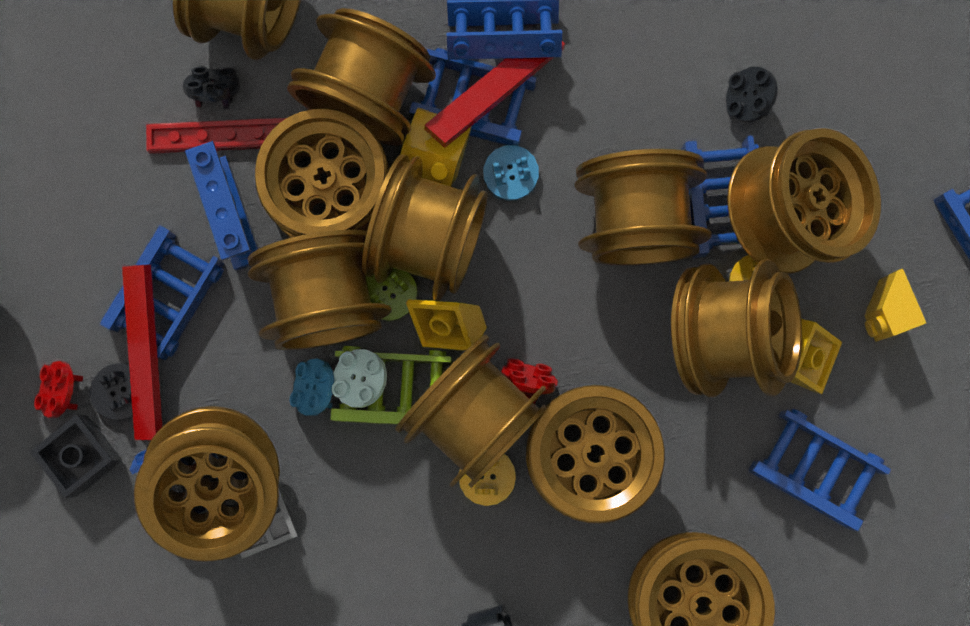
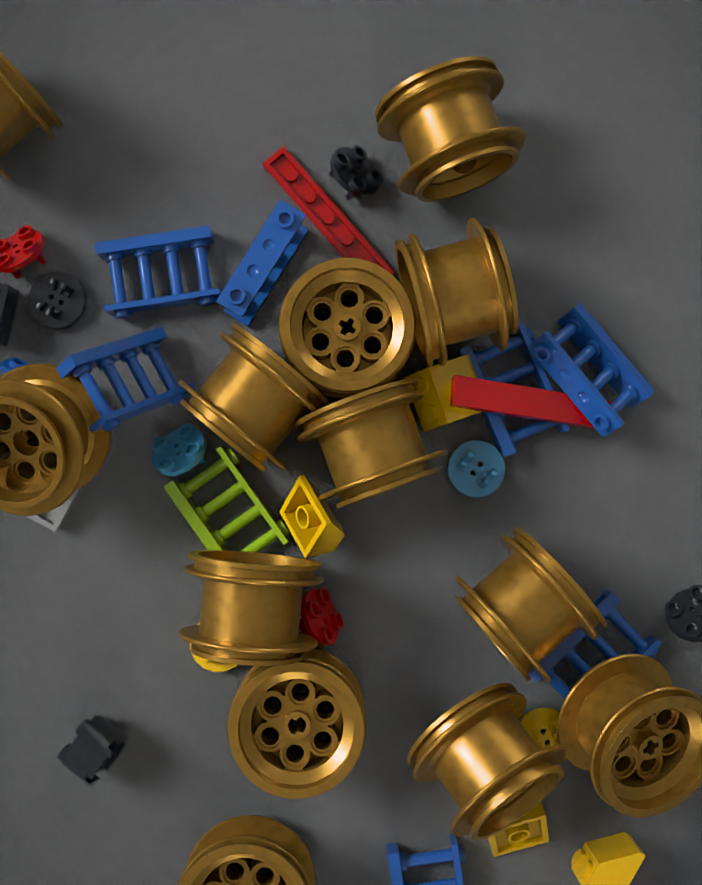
camera: 45 degrees right, 5 degrees up
red tile [122,265,163,440] -> none
light aqua plate [332,349,387,408] -> none
lime plate [366,268,418,322] -> none
none -> blue fence [56,327,195,433]

